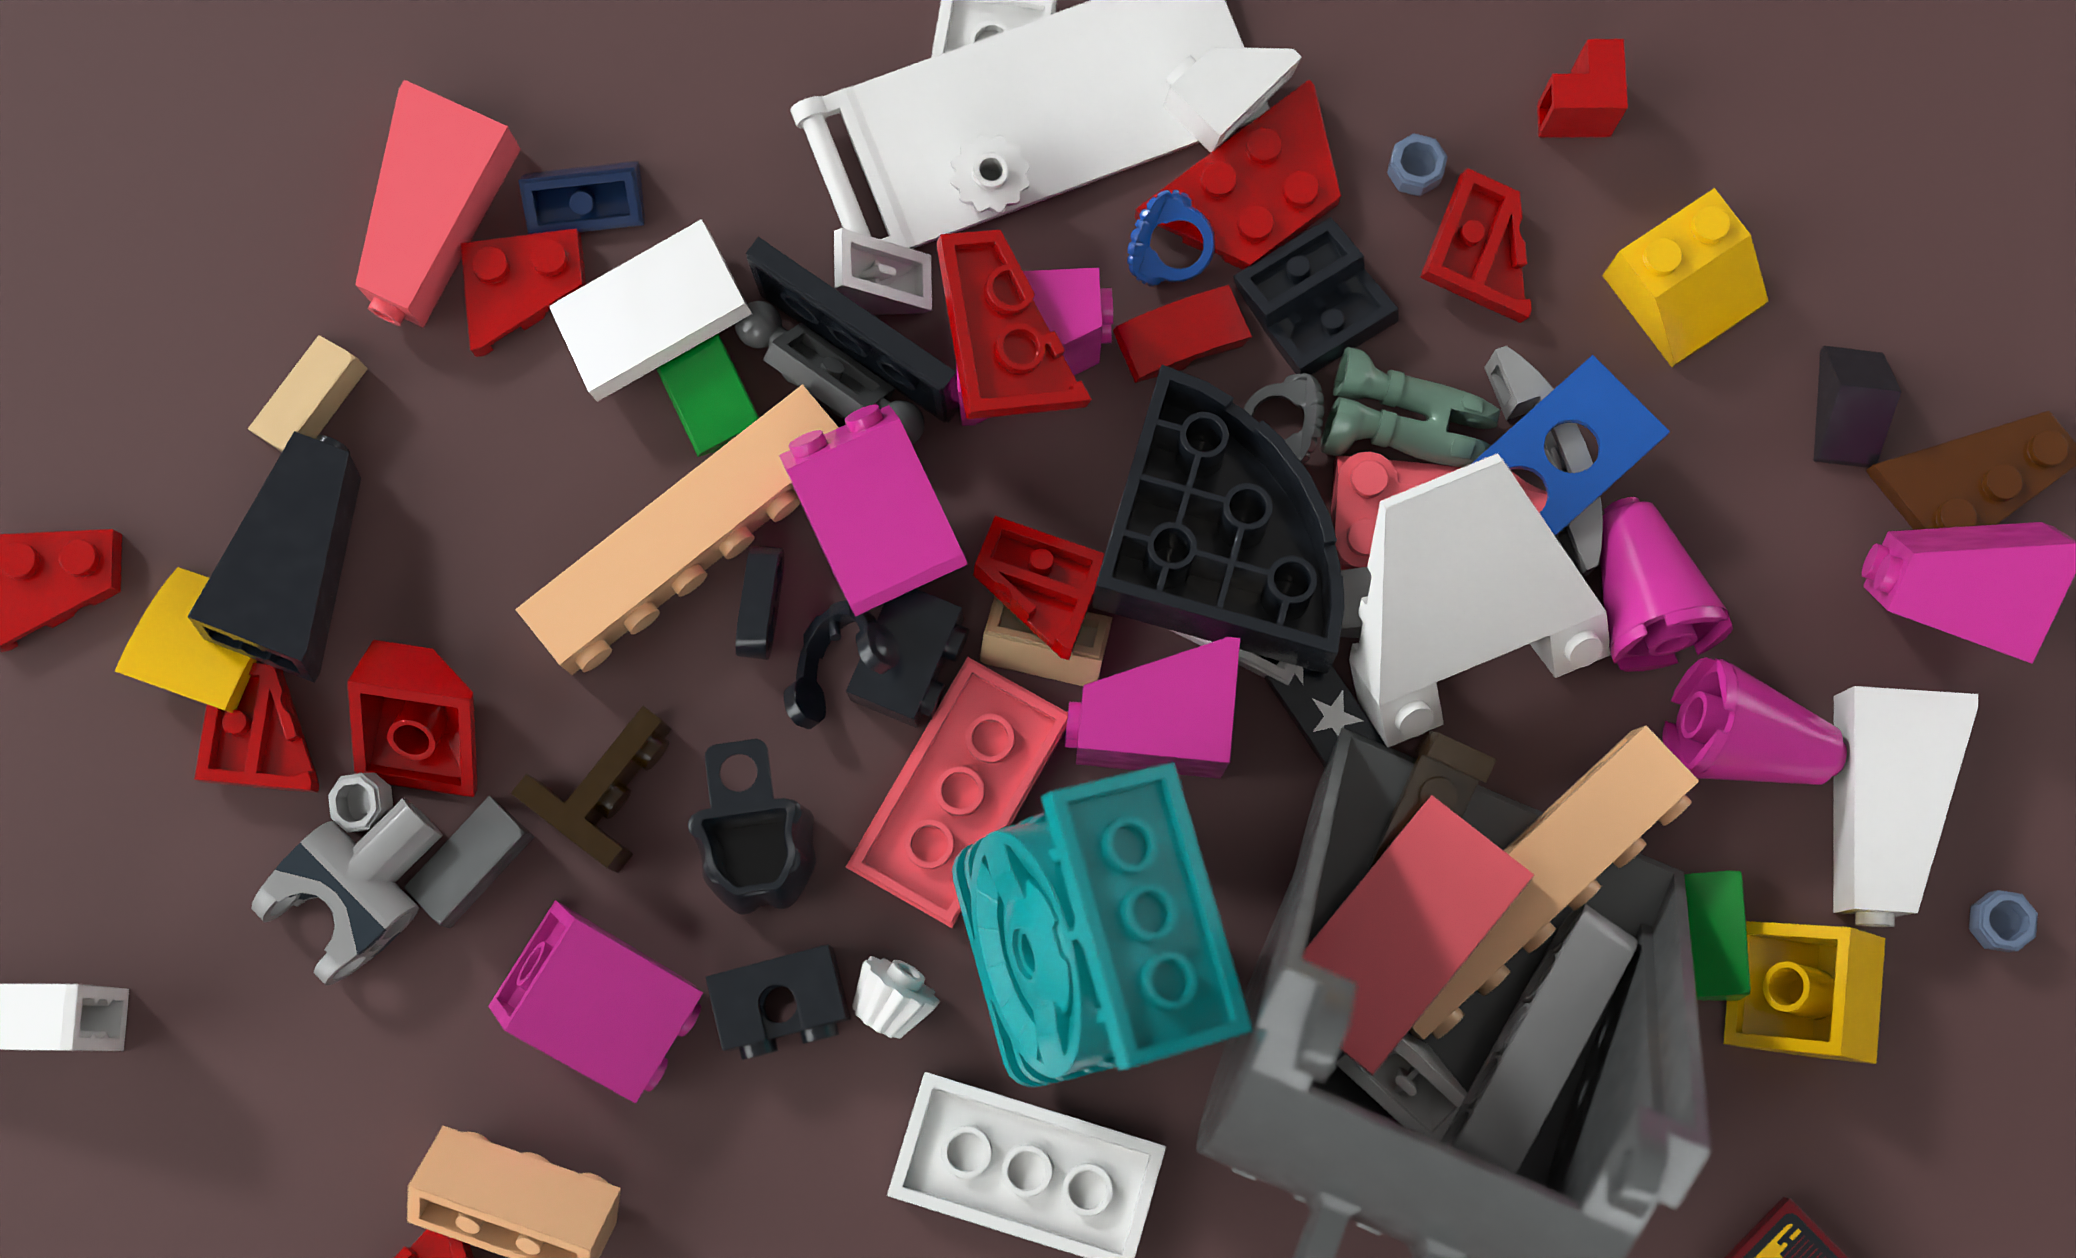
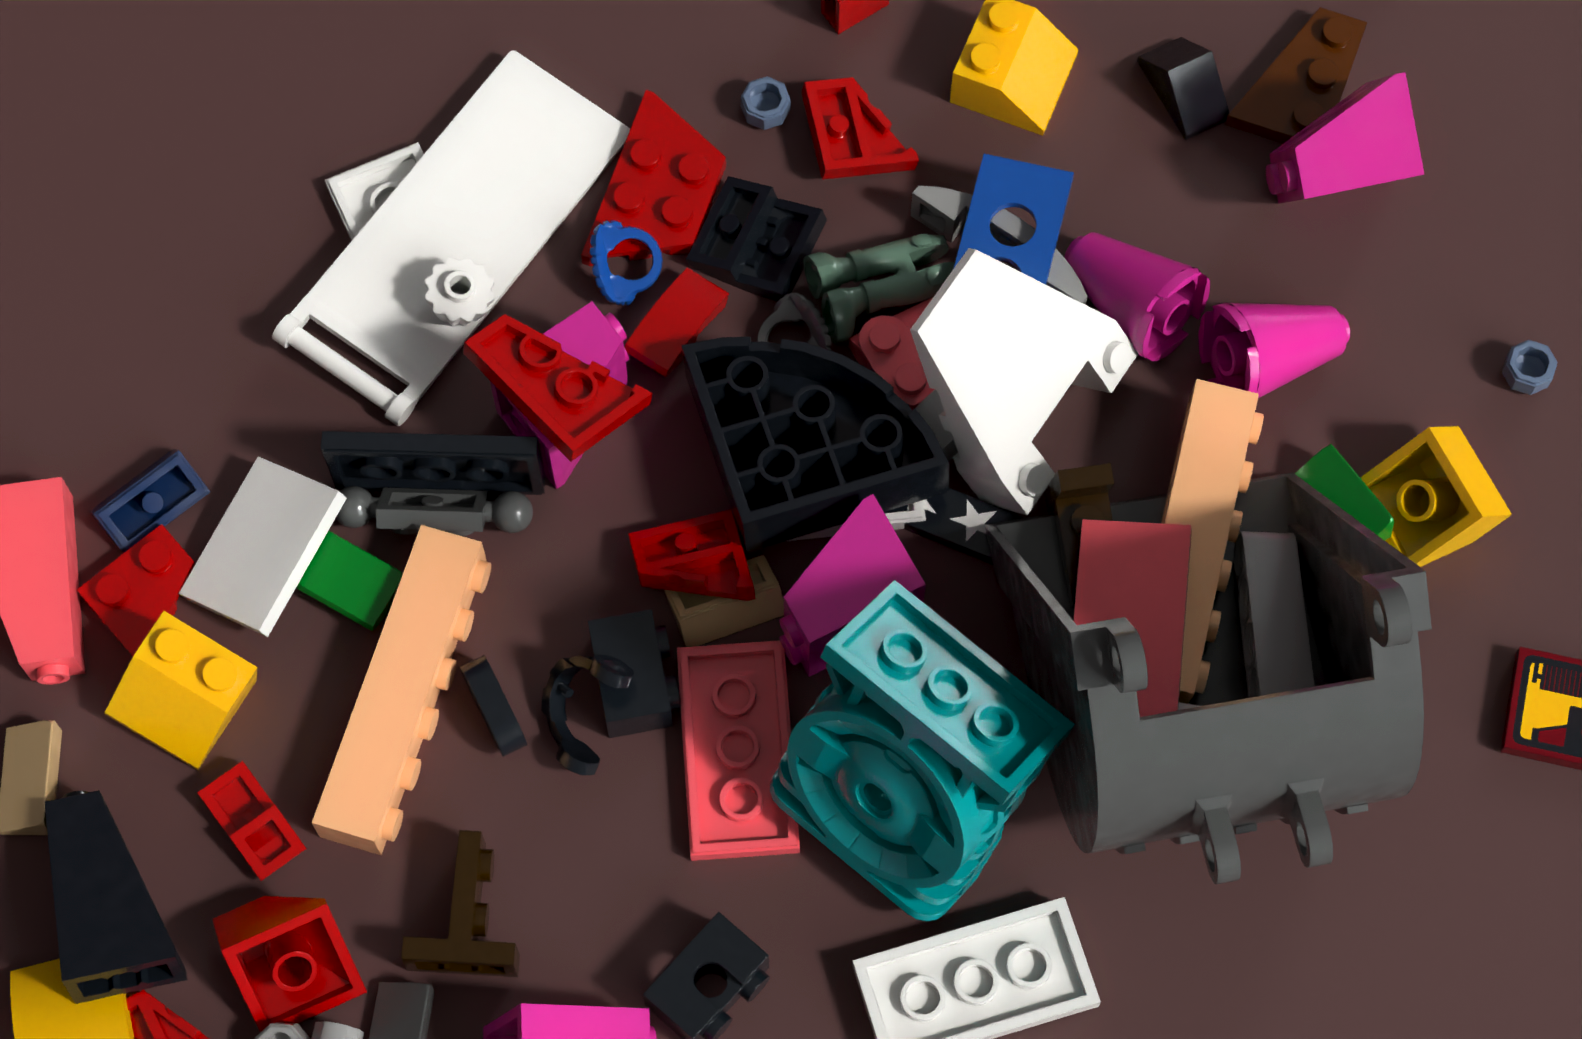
camera: 35 degrees left, 10 degrees down
black piece [688,739,816,915] -> none
dark pink slope [779,405,968,616] -> none
white slope [834,228,932,315] -> none
white piece [852,956,940,1039] -> none
white slope [1163,47,1302,153] -> none
white slope [1833,686,1978,927] -> none
none -> yellow slope [105,611,258,770]
none -> red slope [197,760,307,881]

